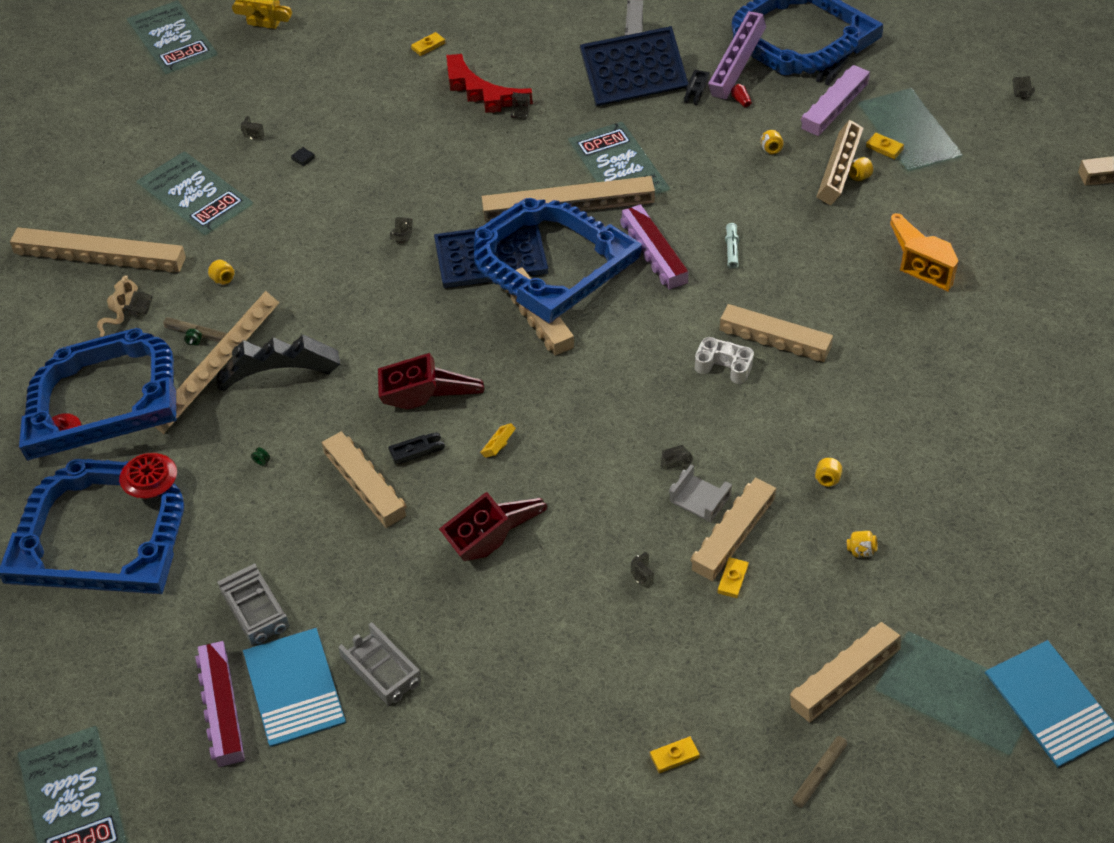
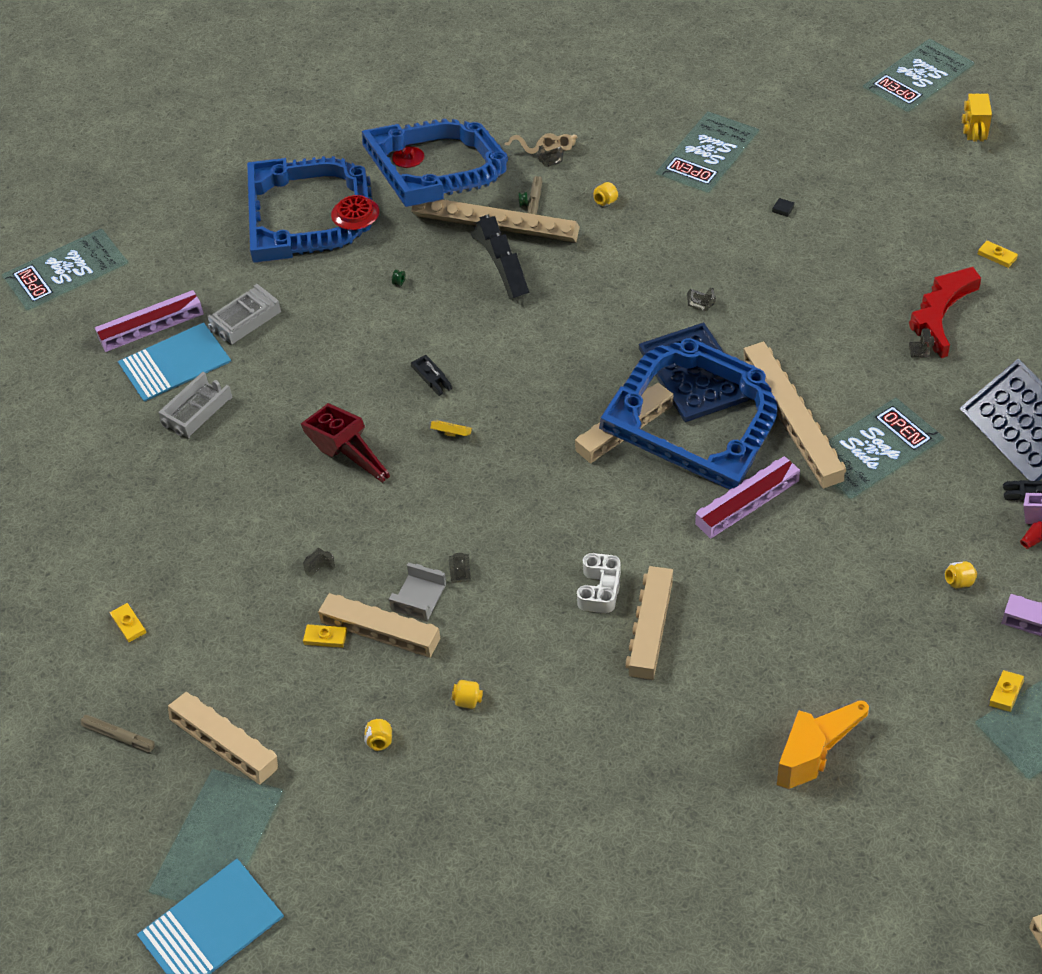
camera: 80 degrees right, 0 degrees up
tan brick [10,227,186,272] -> none
clear smoke bracket [241,116,265,140] -> none
tan brick [322,431,407,528] -> none
dark red slope [378,353,485,410] -> none
light aqua pin [725,223,739,268] -> none
tan brick [817,120,863,205] -> none
yellow head [848,157,873,181] -> none

